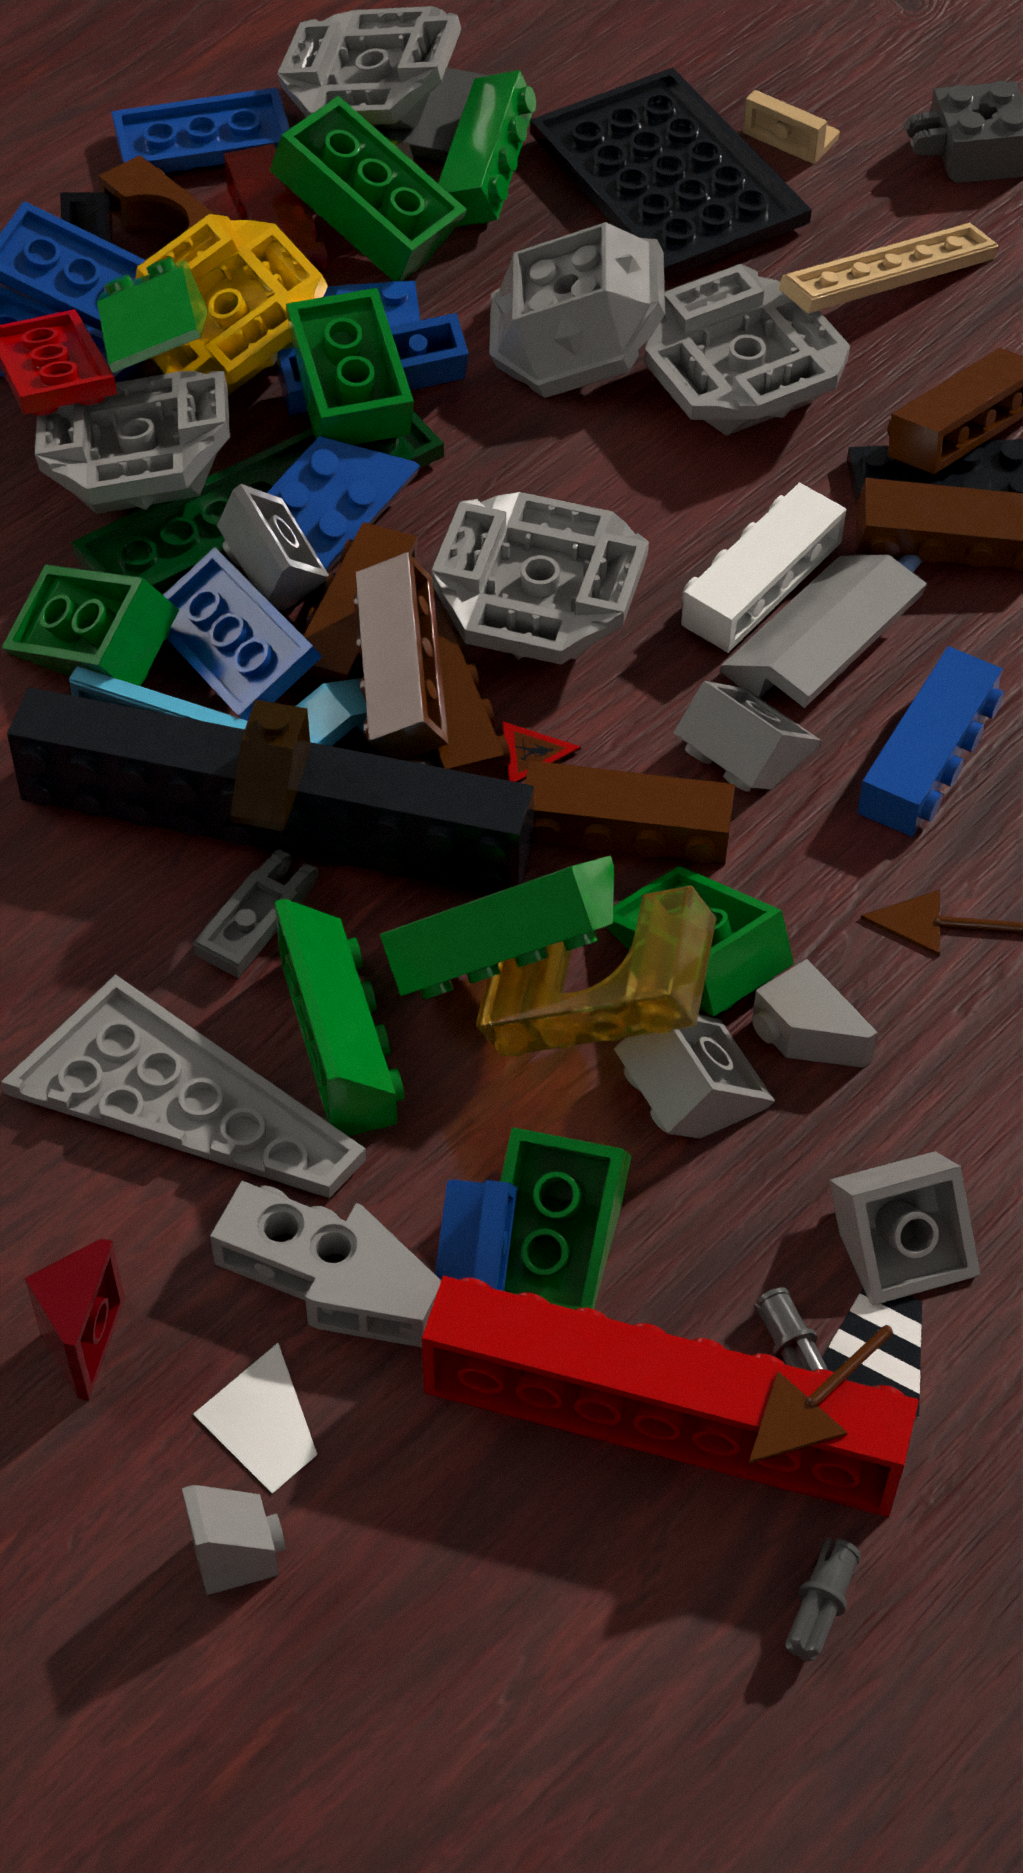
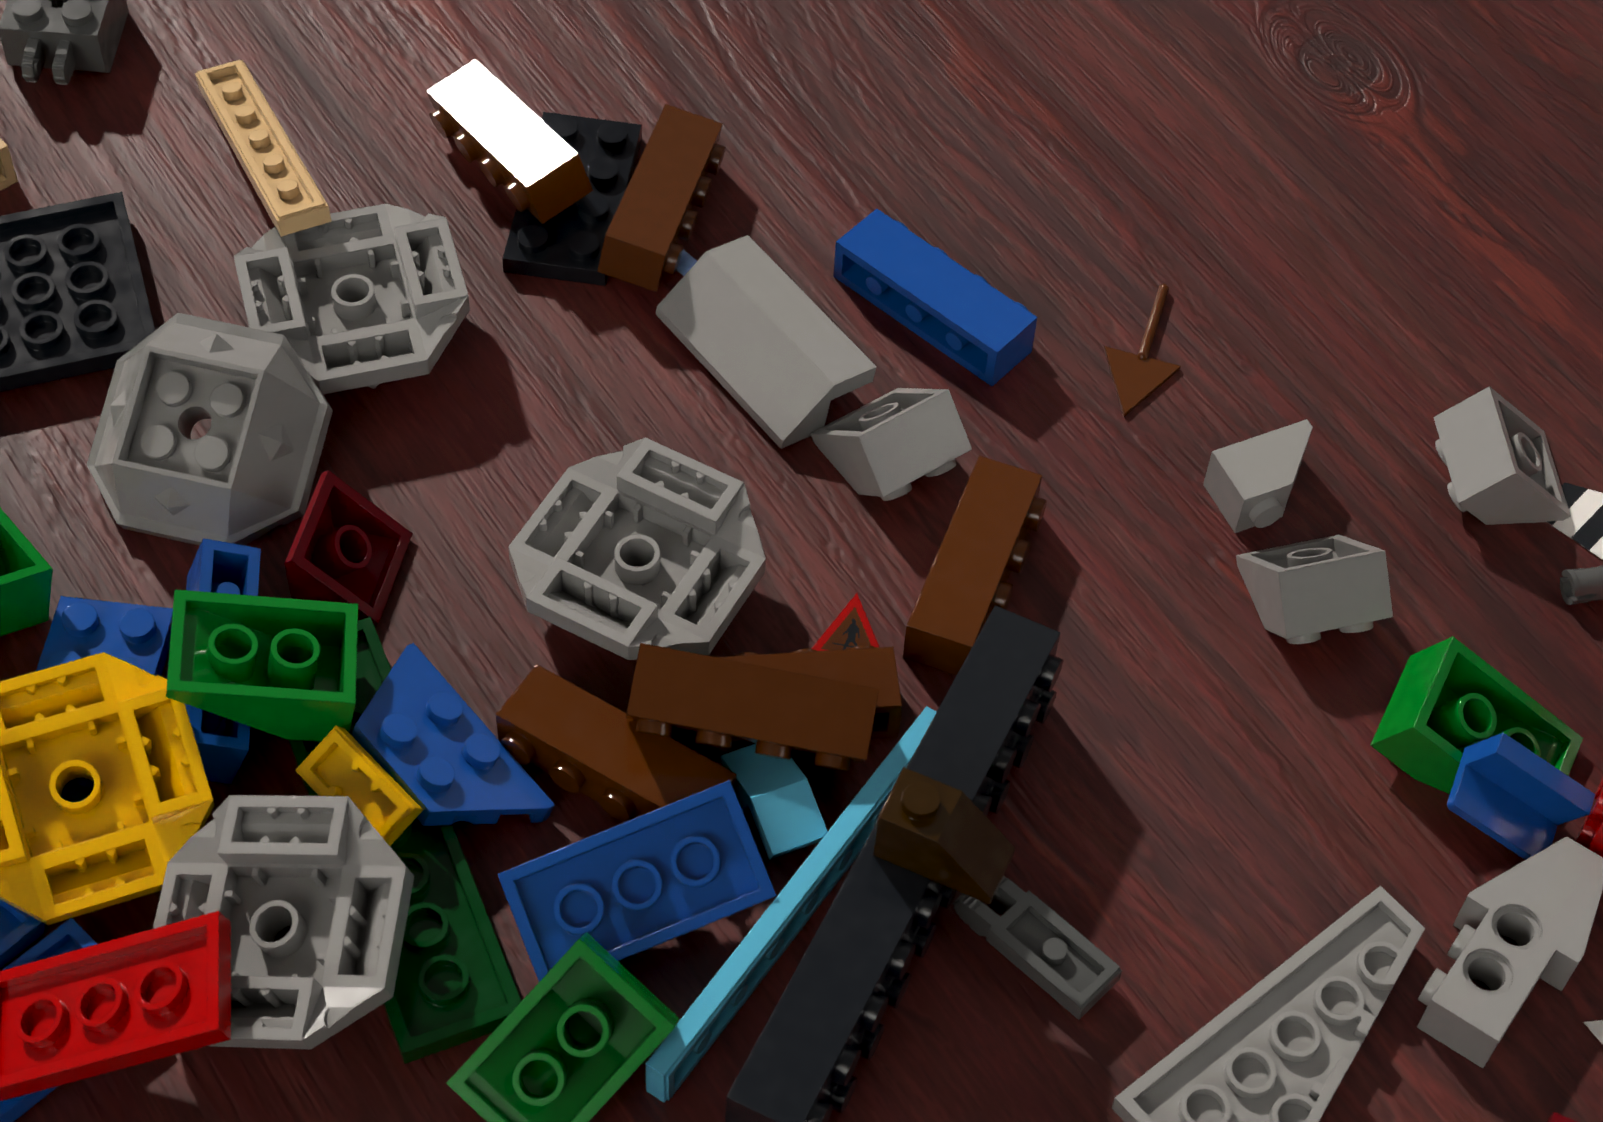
camera: 80 degrees left, 0 degrees up
green slope [97,257,208,373] -> none
light grey slope [217,484,328,611] -> none
green slope [274,899,405,1136] -> none
green slope [380,855,614,1000] -> none
clear yellow arch [476,885,716,1057] -> none
green slope [605,866,794,1016] -> none
white brick [681,482,847,653] -> none
none -> dark red slope [284,470,413,625]
none -> yellow plate [295,725,423,846]

